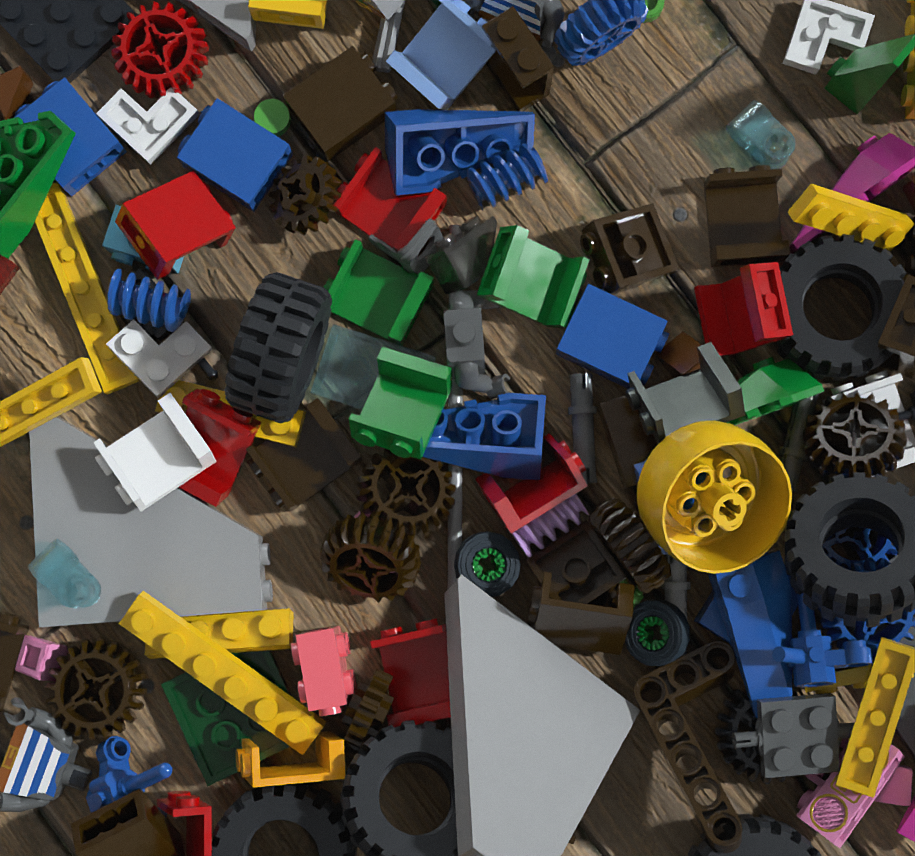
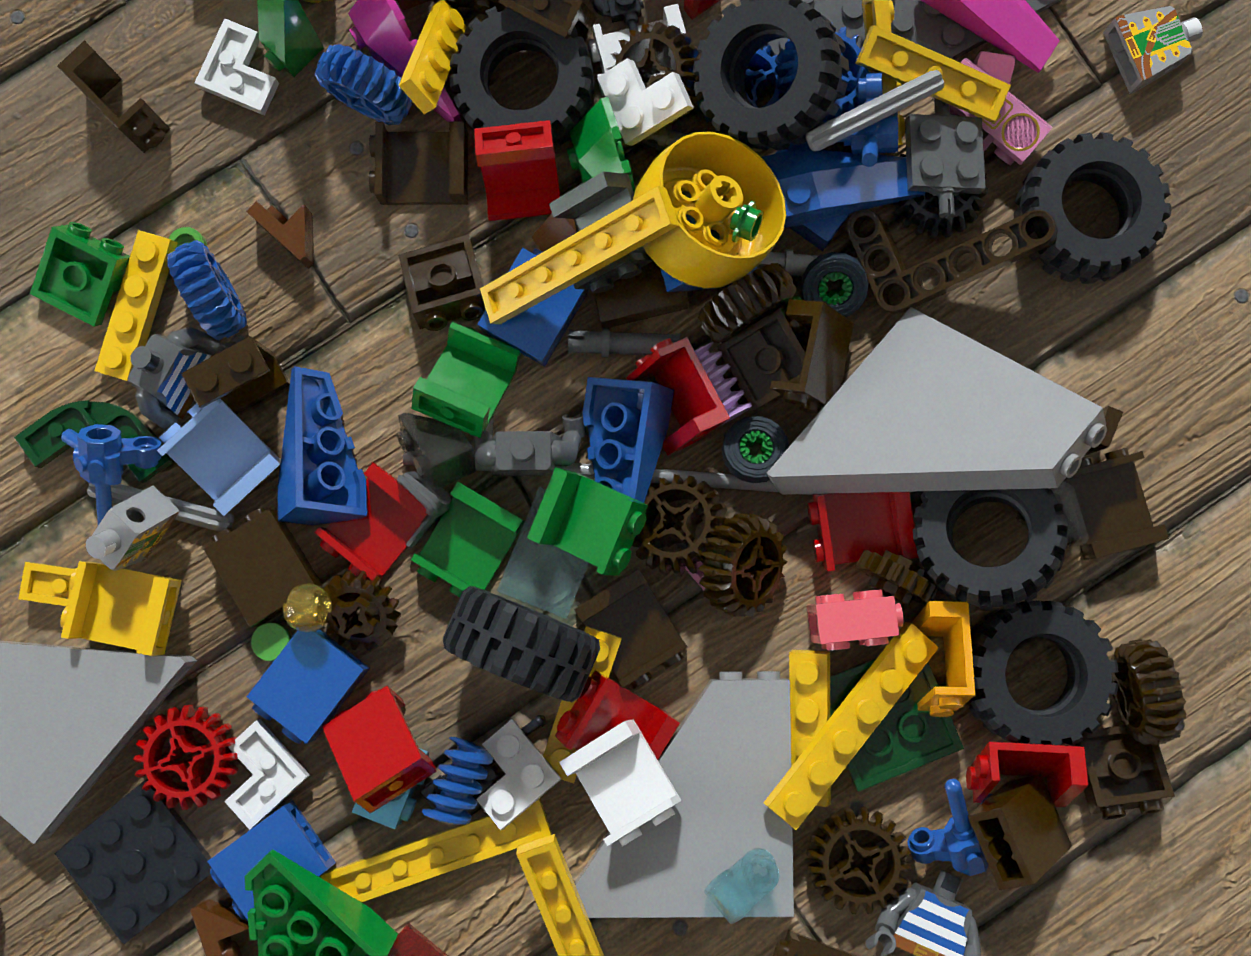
camera: 85 degrees left, 0 degrees up
bright pink slope [14,635,68,682] -> none
blue piece [467,143,548,211] -> none
clear light blue piece [726,100,796,169] -> none
none -> reddish brown slope [246,201,314,269]
none -> clear yellow piece [283,583,332,633]
none -> blue gear [314,44,412,125]
none -> yellow plate [480,186,679,324]
none -> white plate [597,58,694,146]
none -> green plate [730,200,764,243]
none -> light grey axle [805,70,945,151]

